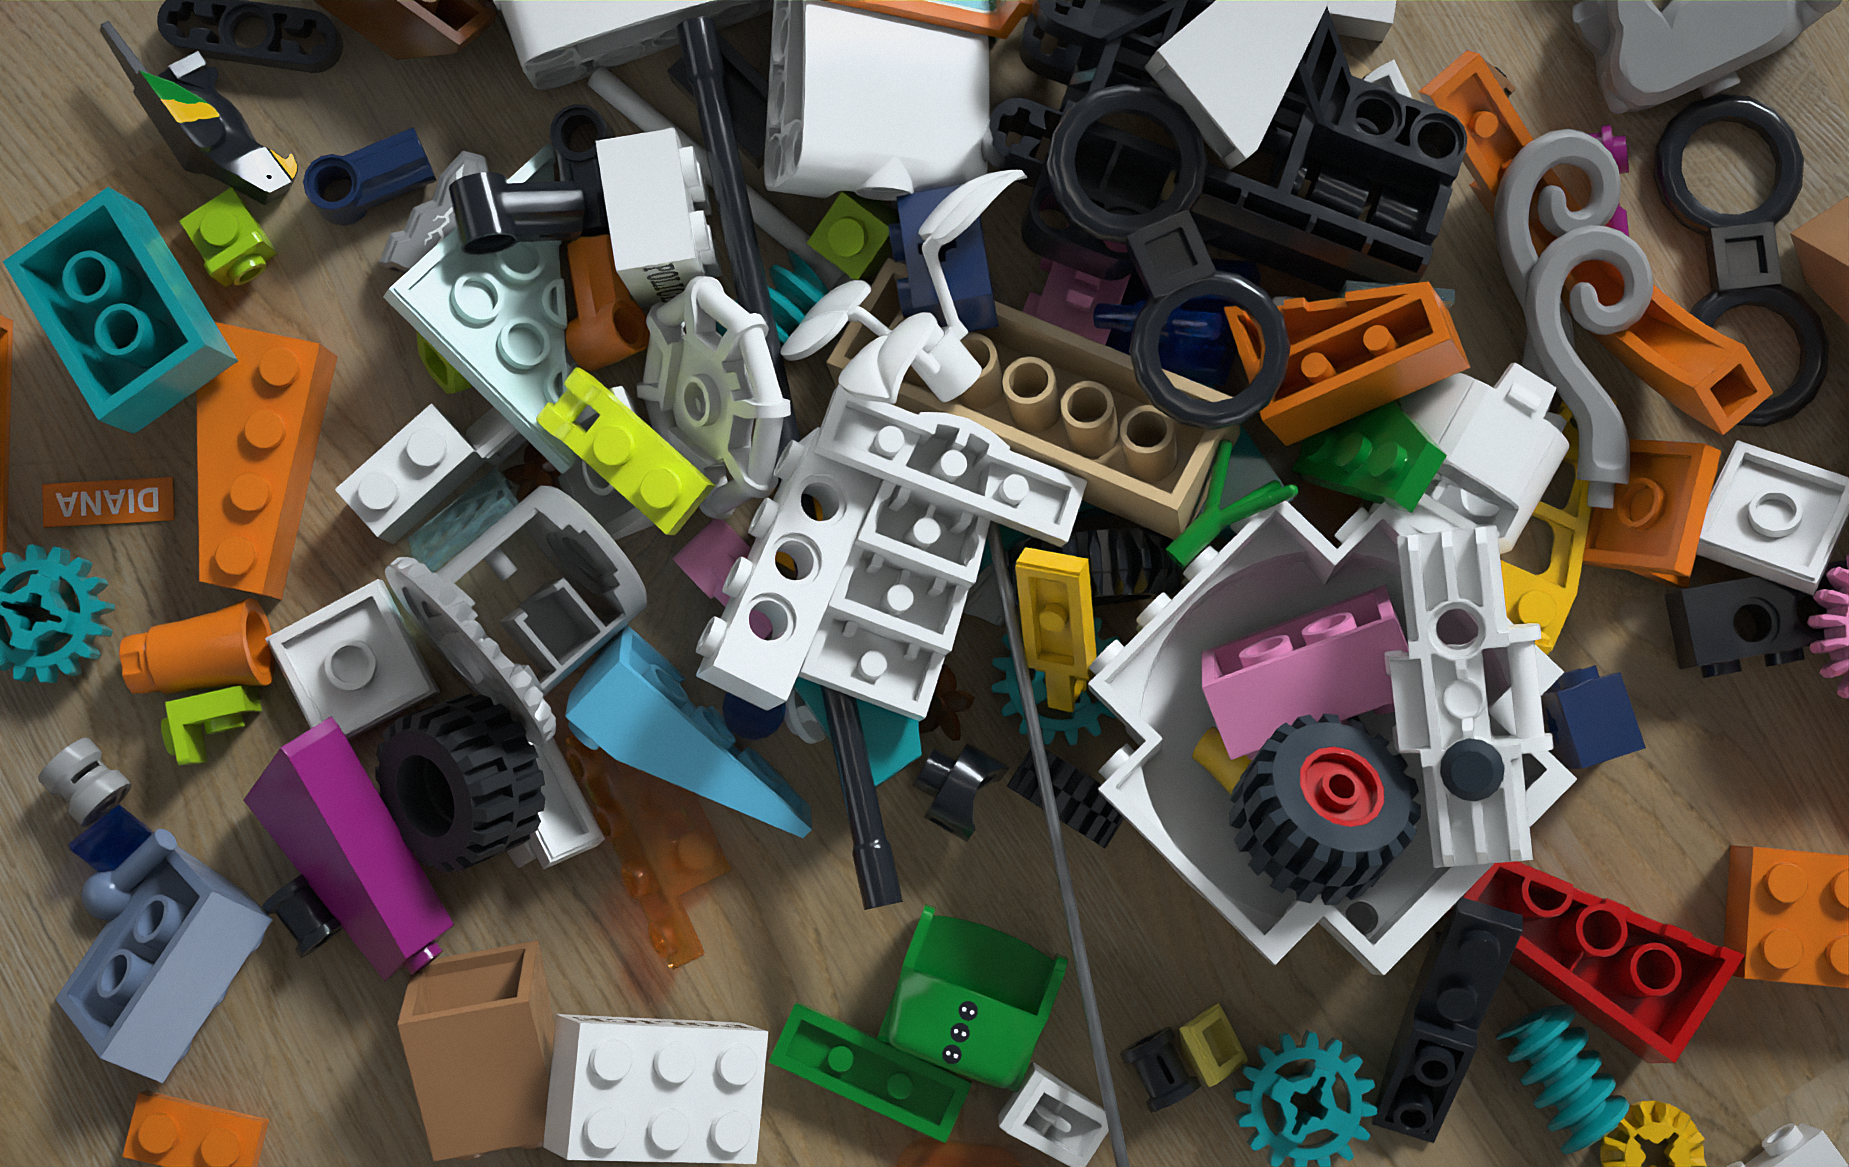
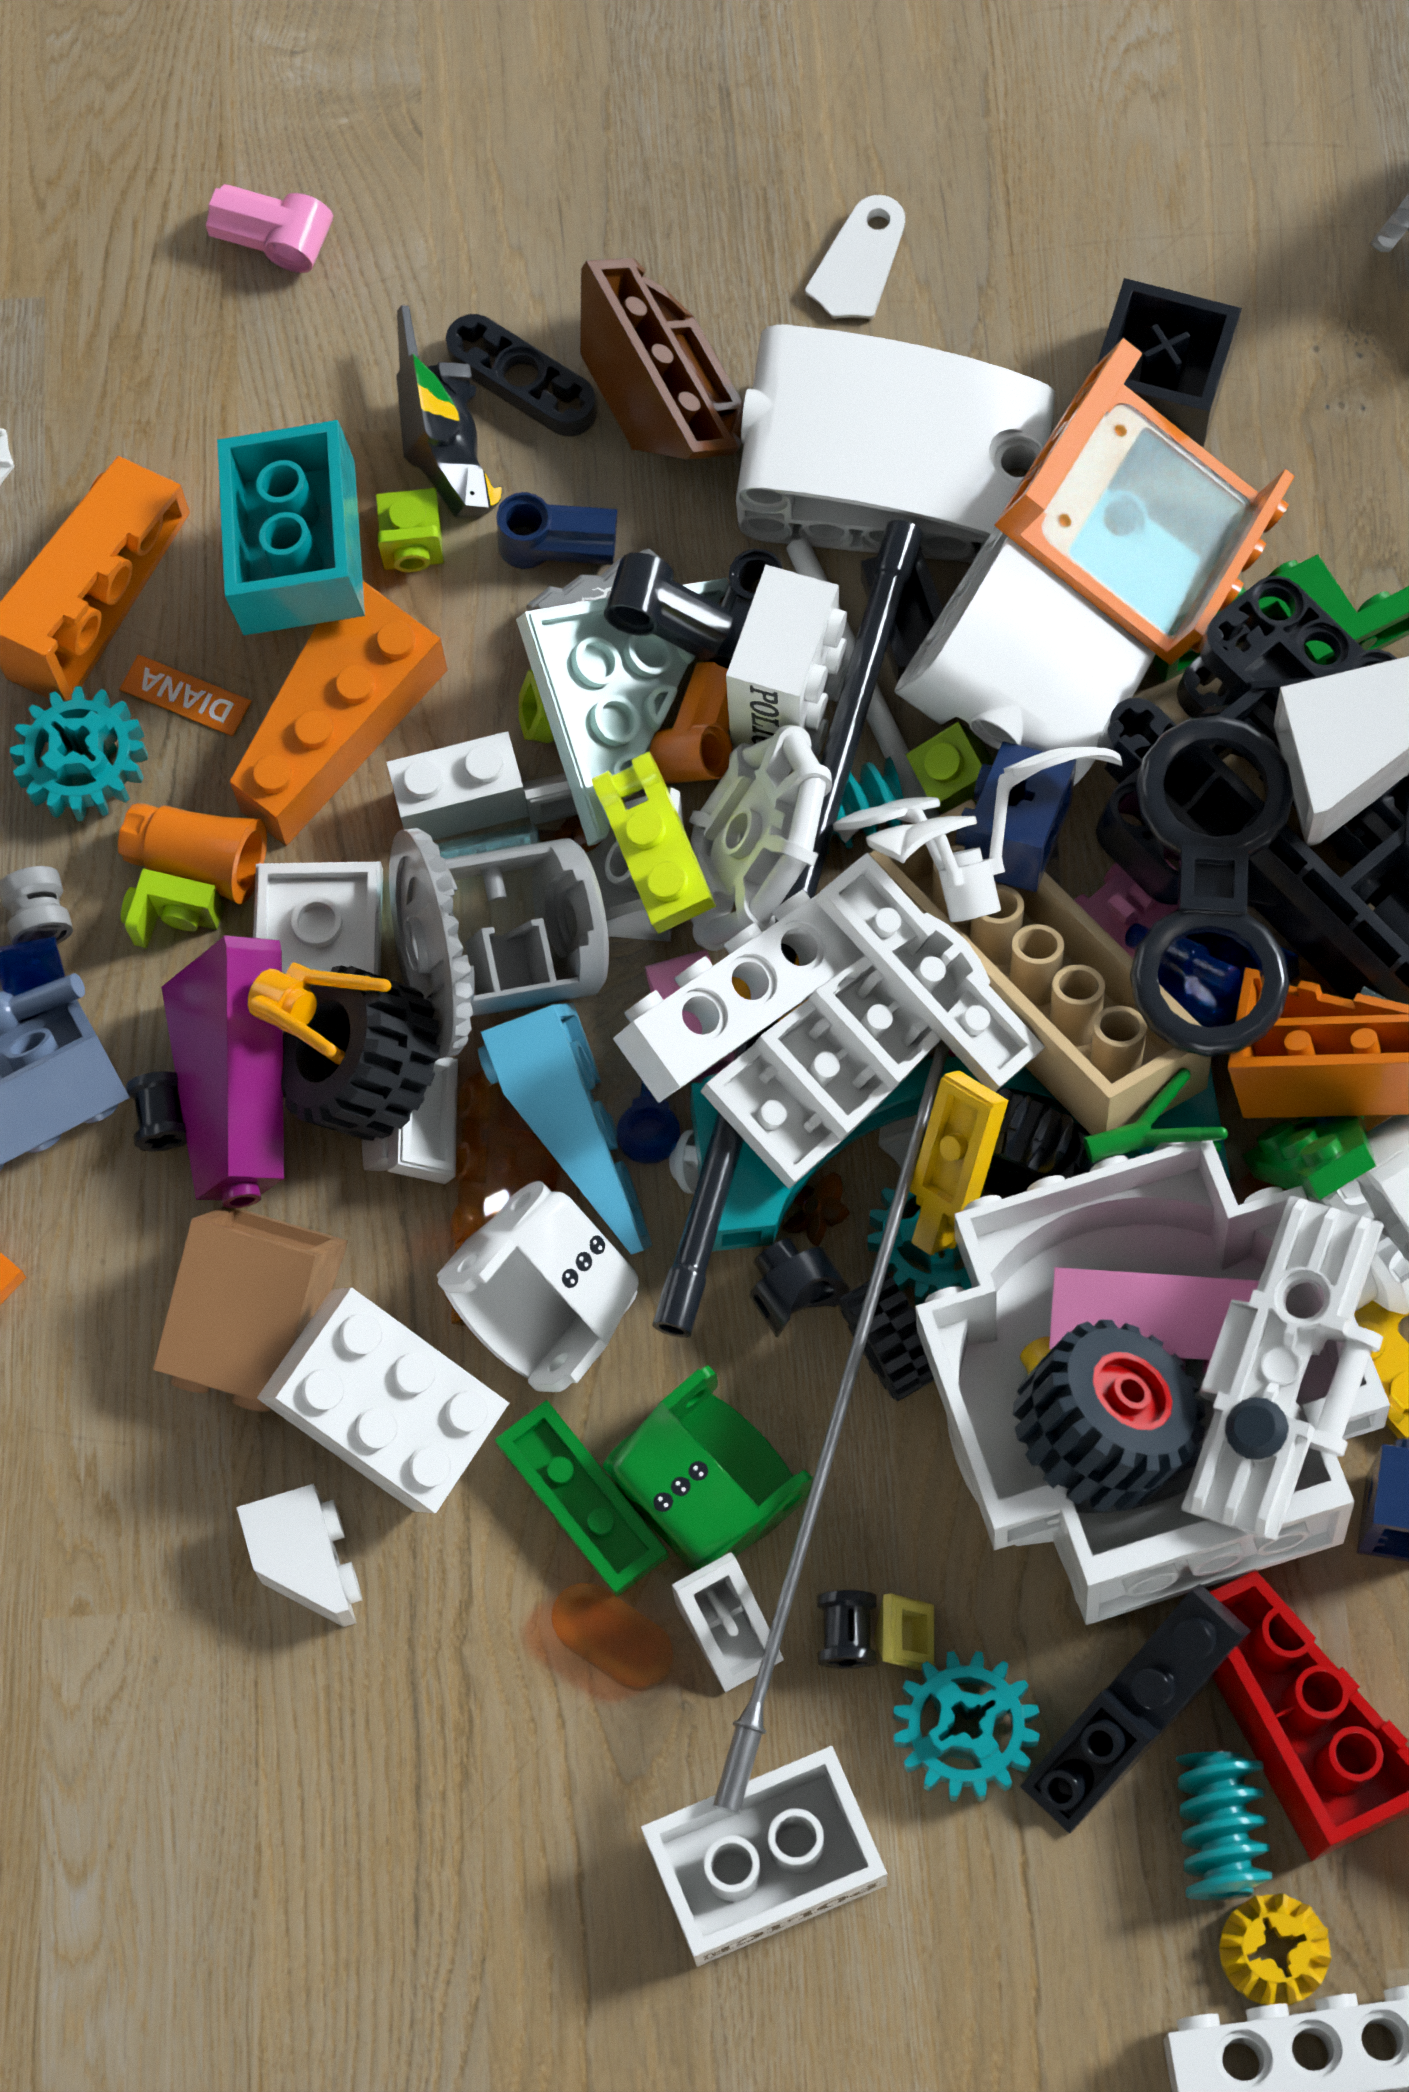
camera: 25 degrees right, 15 degrees down
none -> light orange plant [248,962,391,1065]
none -> white piece [437,1181,639,1392]

